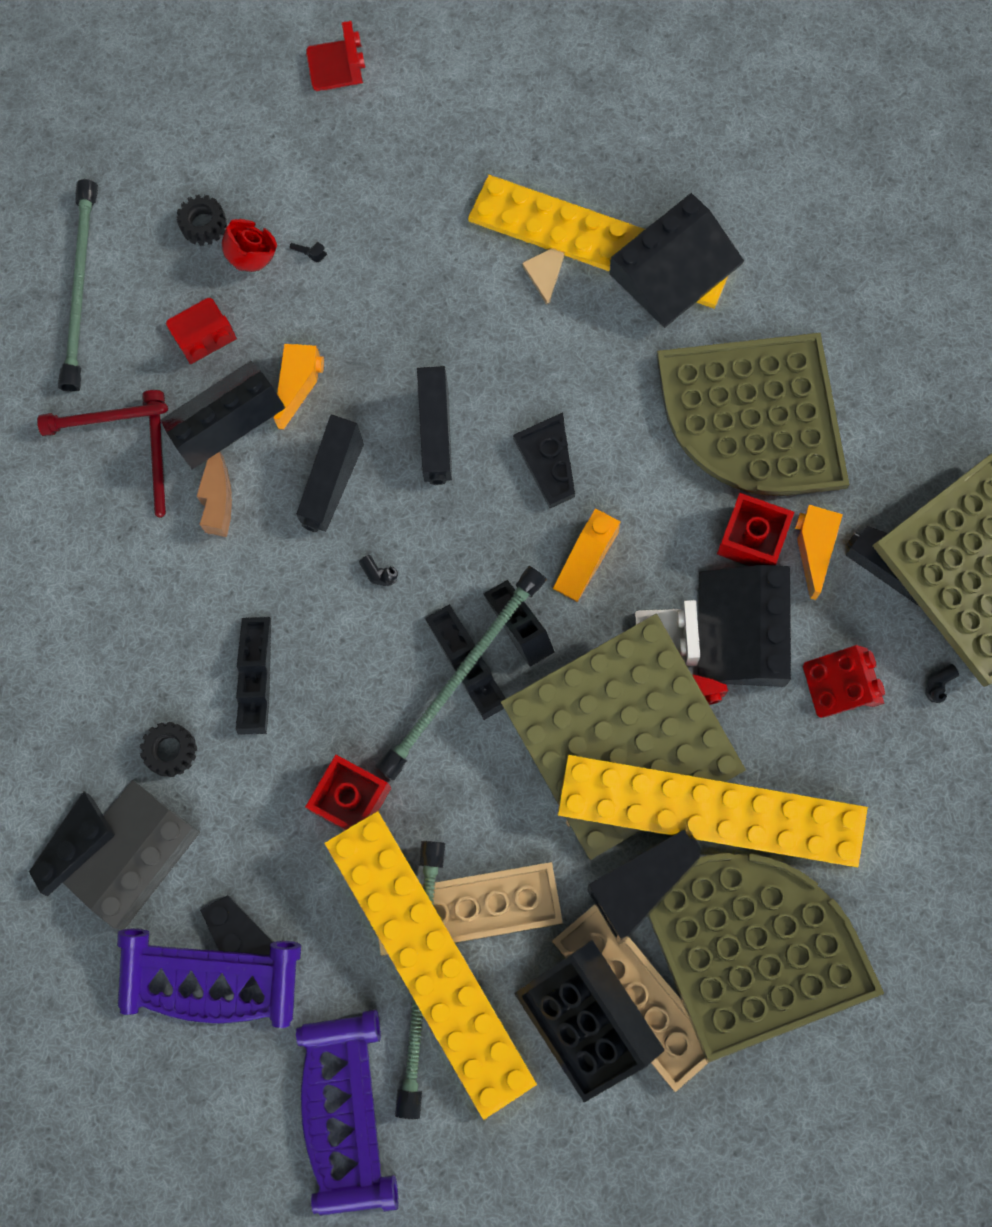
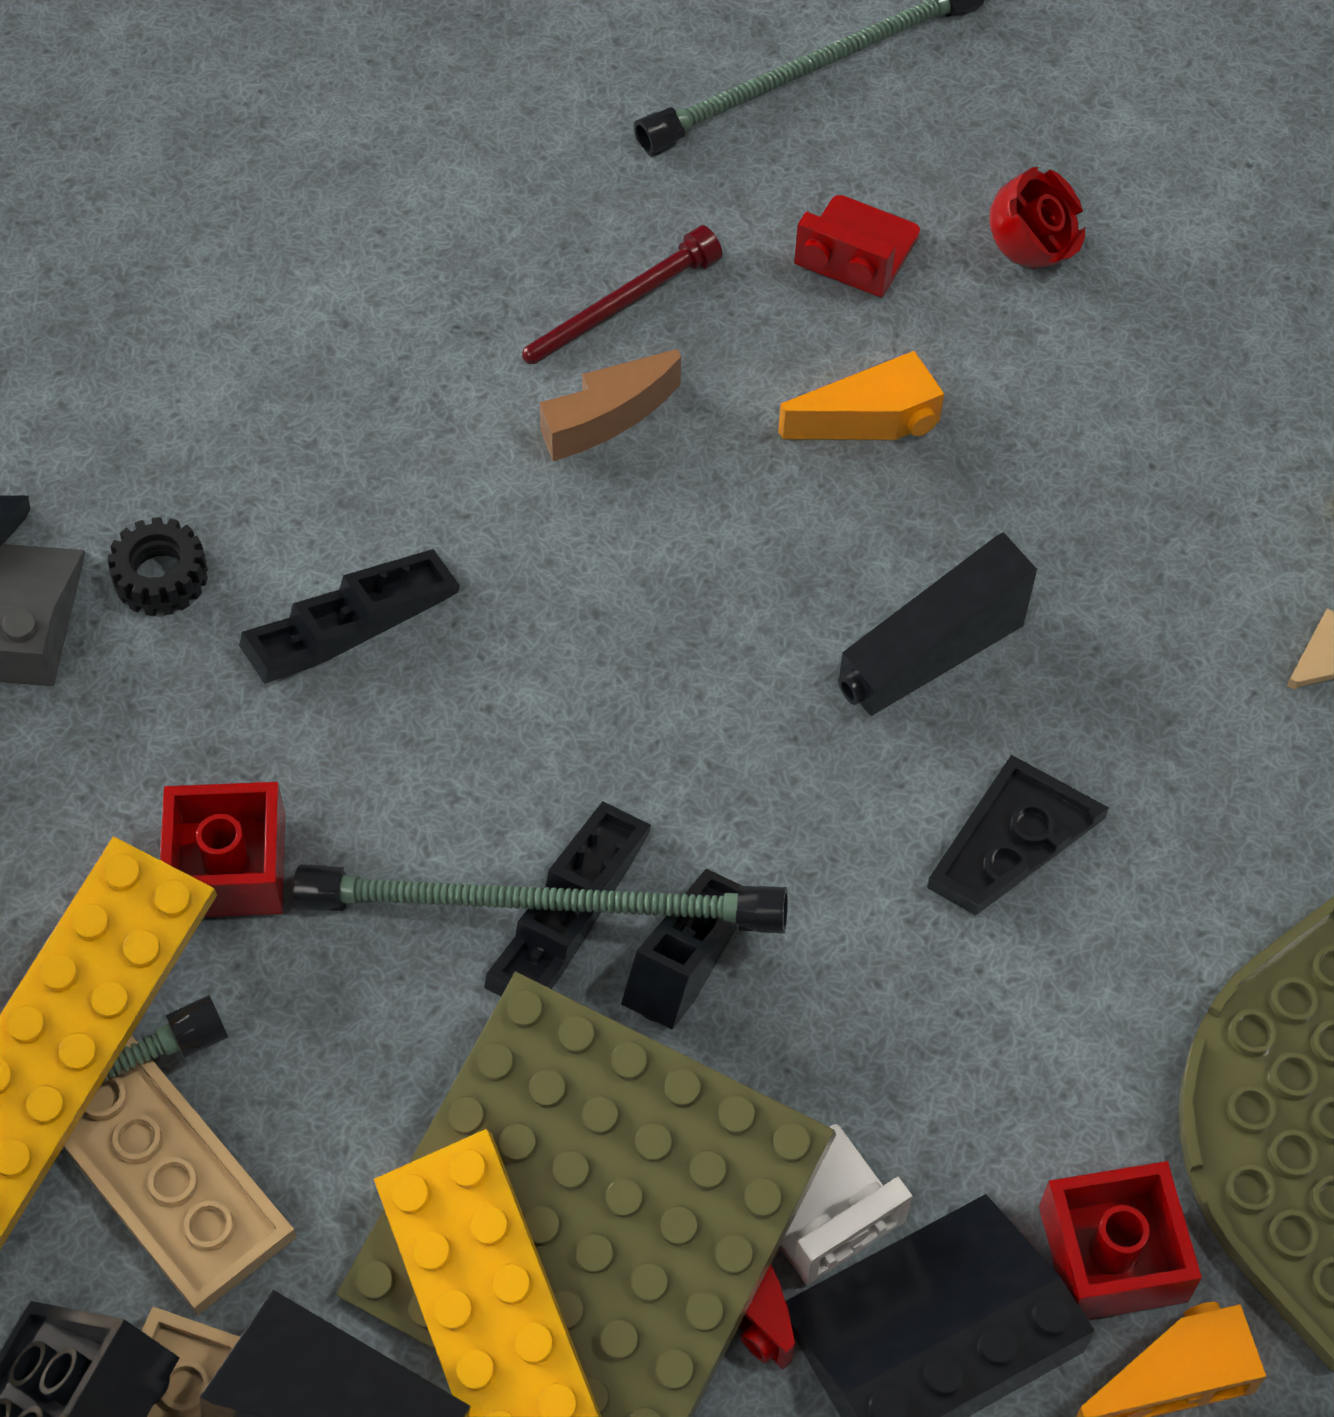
camera: 50 degrees right, 15 degrees down
dark red piece [37,403,168,436] -> none
black slope [160,361,286,469] -> none
black tyre [176,195,227,246] -> none
black hand [290,242,327,263] -> none
black slope [296,414,364,532] -> none
black arm [359,555,398,586] -> none
light orange slope [553,508,621,602] -> none

